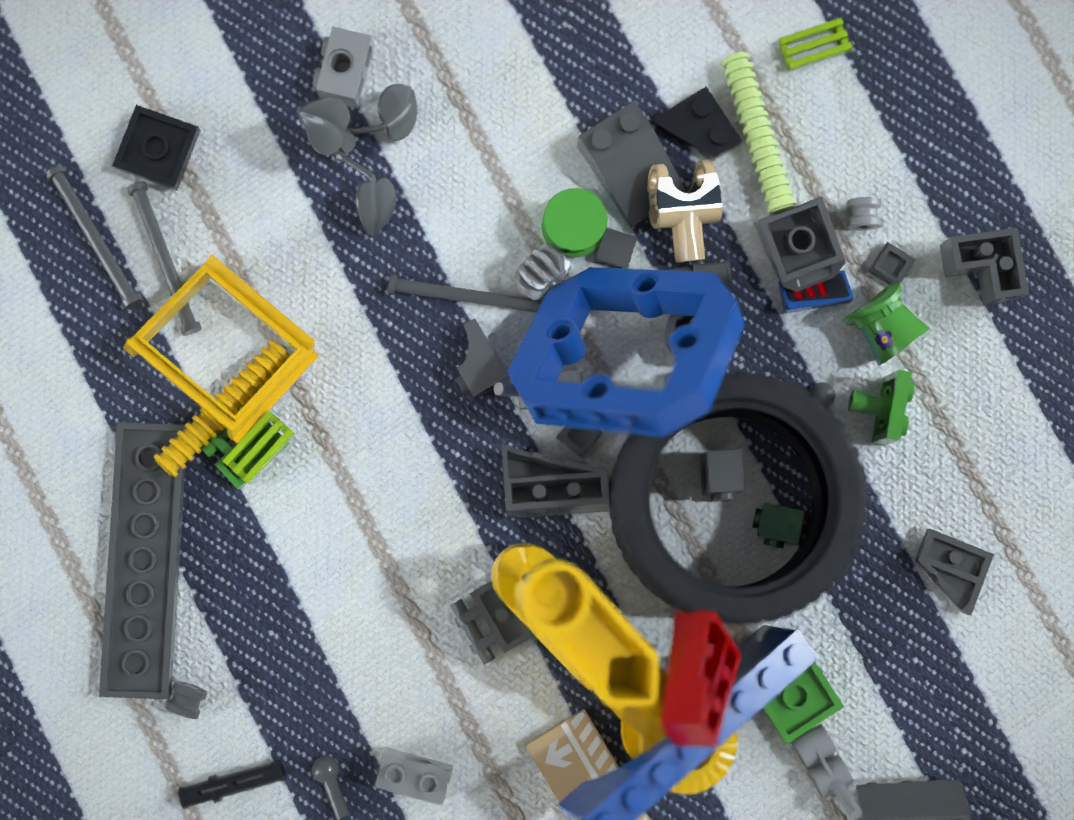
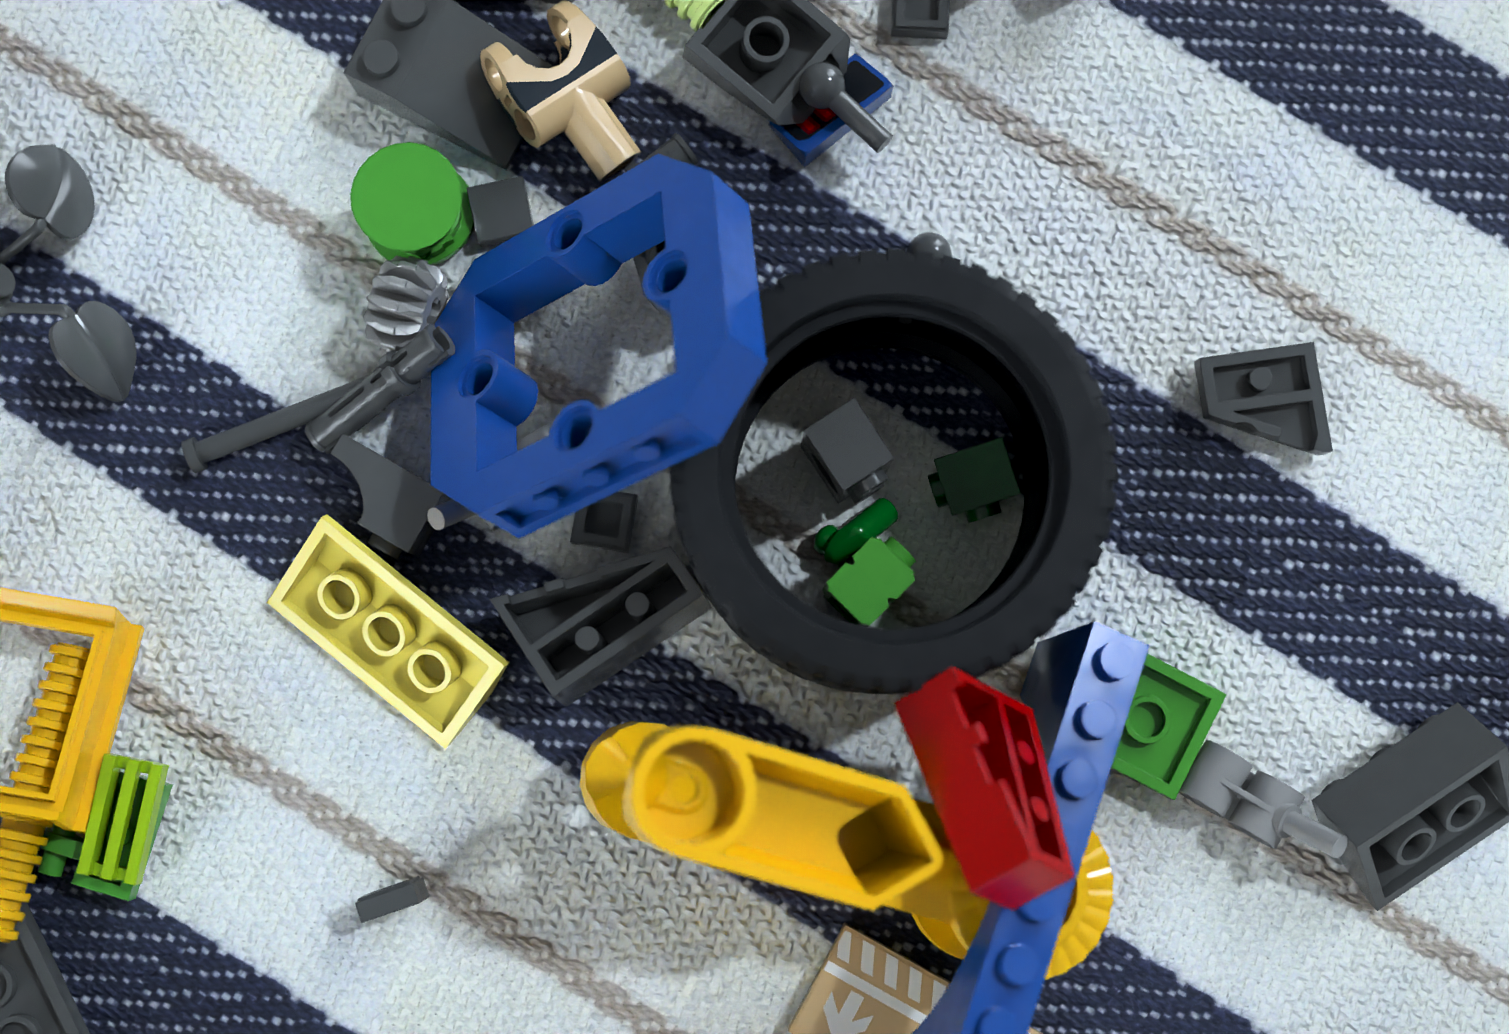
camera: 30 degrees left, 0 degrees up
dark grey plate [450,581,534,665] -> none
bright green hat [843,280,930,365] -> none
bright green plate [848,369,915,446] -> none
none -> light yellow slope [267,514,509,749]
none -> dark grey pin [305,323,456,454]
none -> dark grey tile [355,876,429,923]
none -> dark grey bar [799,62,893,153]
none -> green arm [814,498,898,564]
none -> bright green brick [822,536,916,627]

